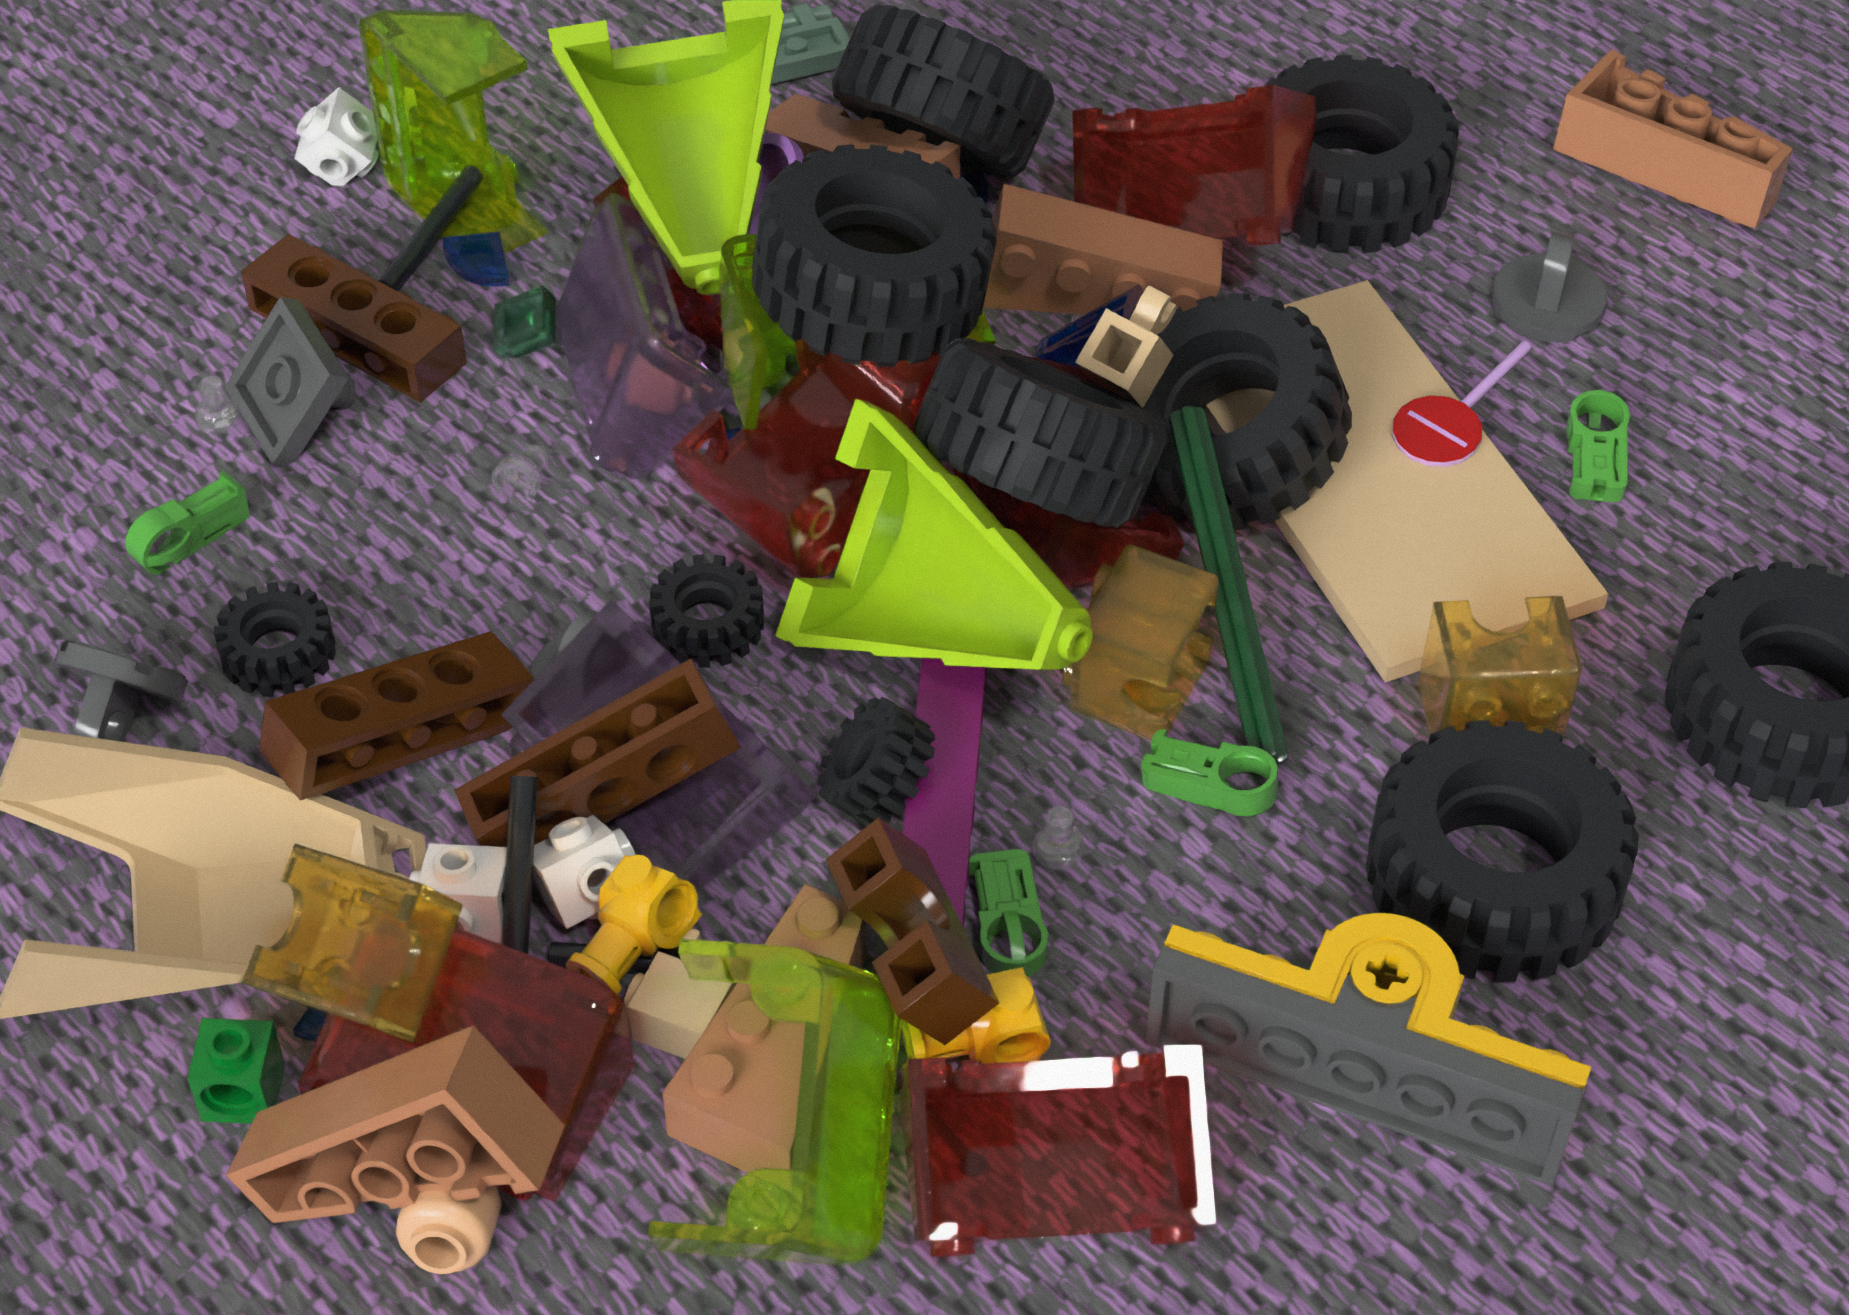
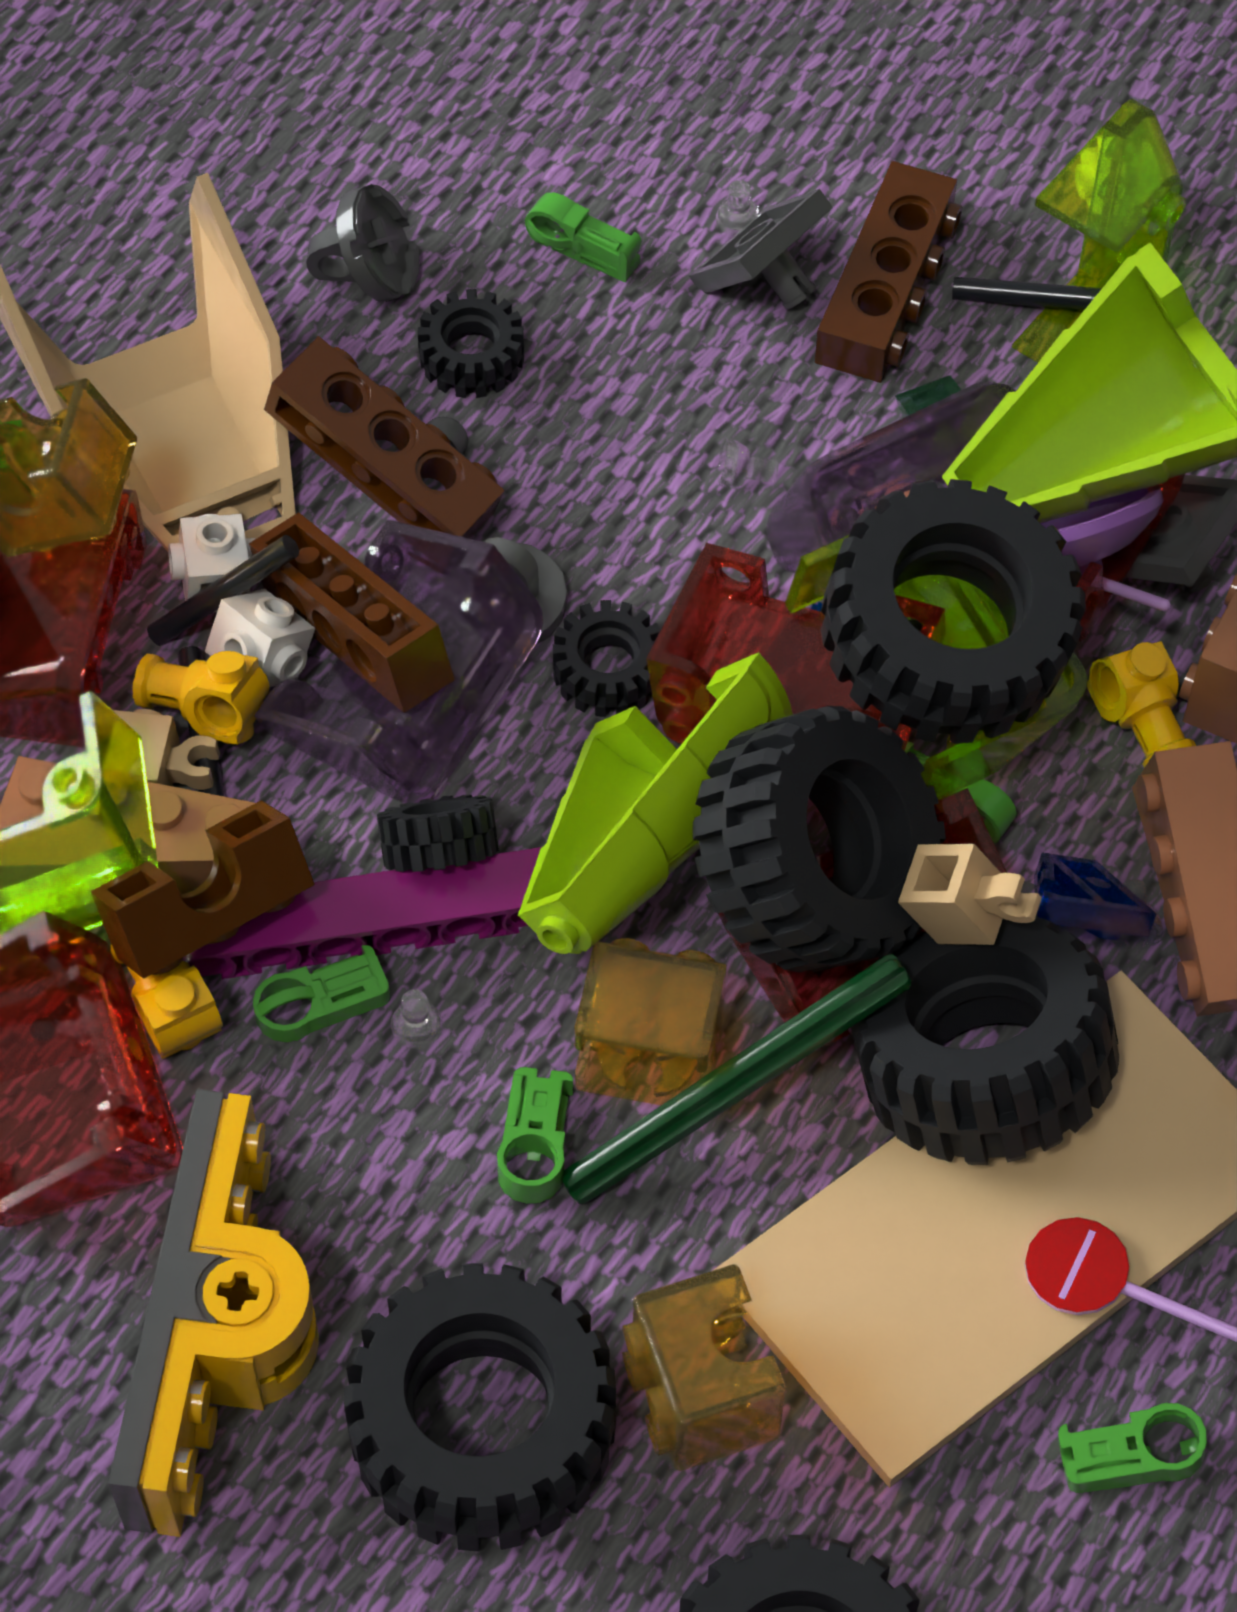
camera: 75 degrees right, 10 degrees up
clear blue tile [442,231,509,287] -> none

